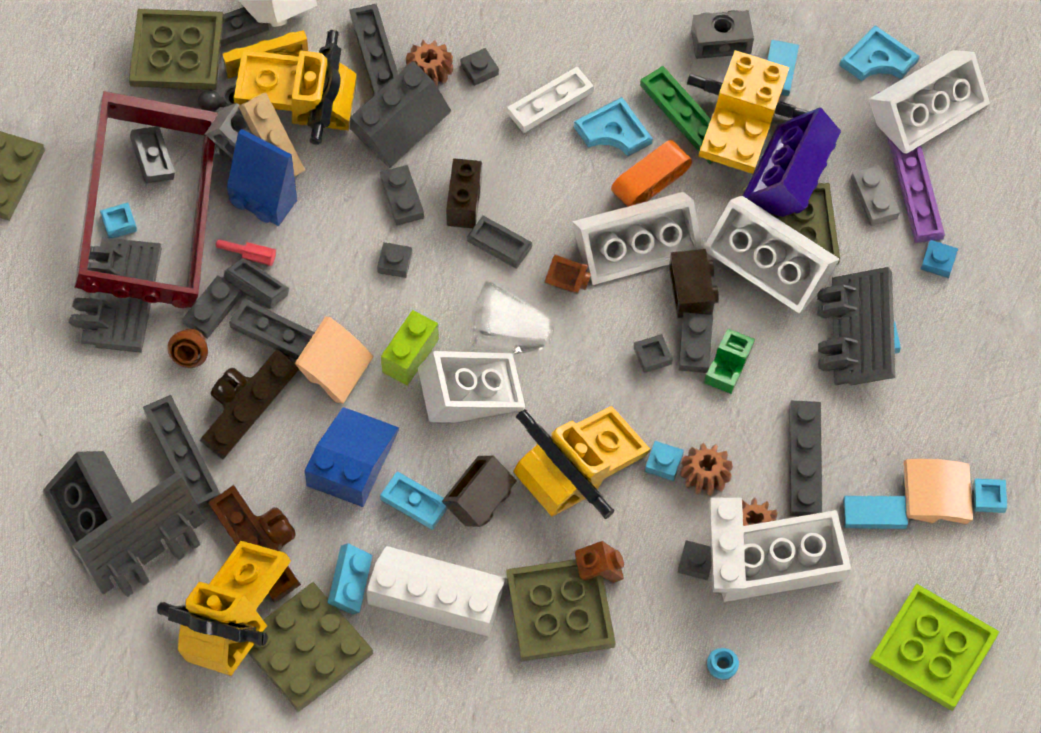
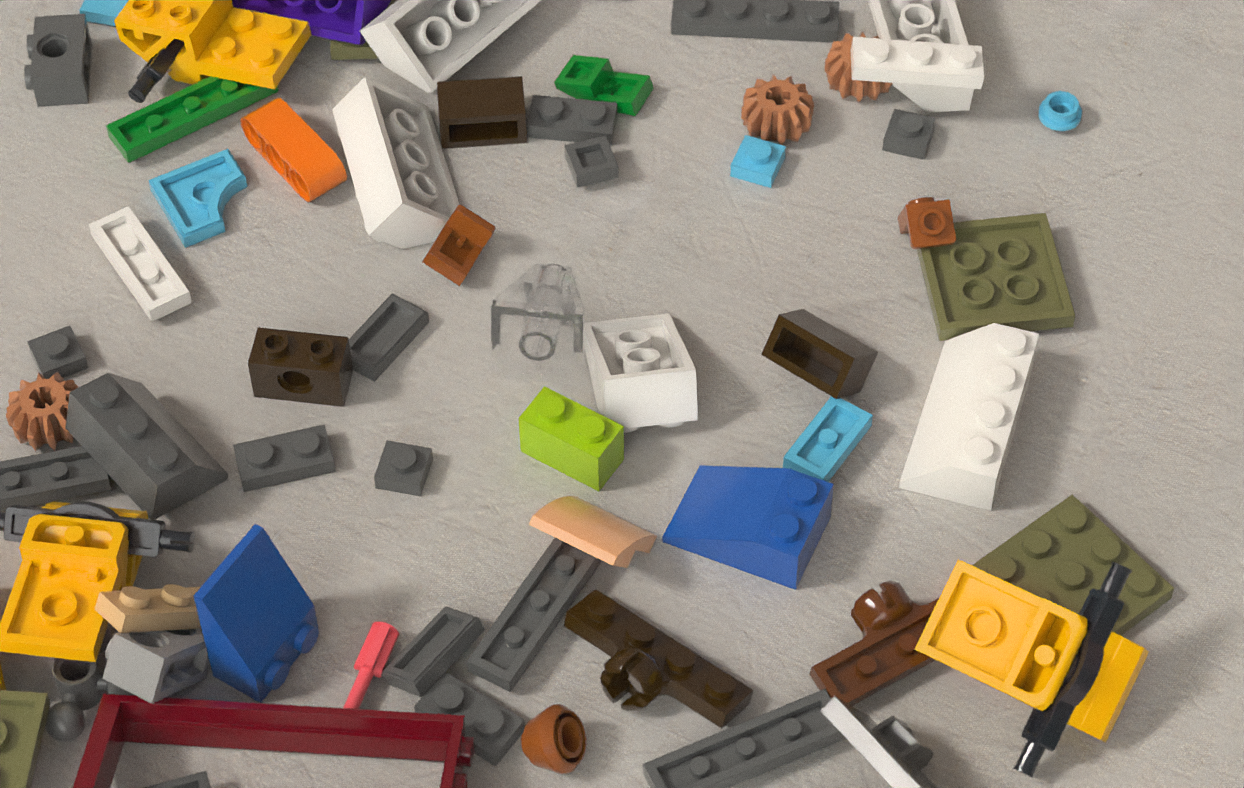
camera: 85 degrees left, 10 degrees down
medium azure plate [328,543,373,615] -> none
yellow piece [513,406,650,519] -> none

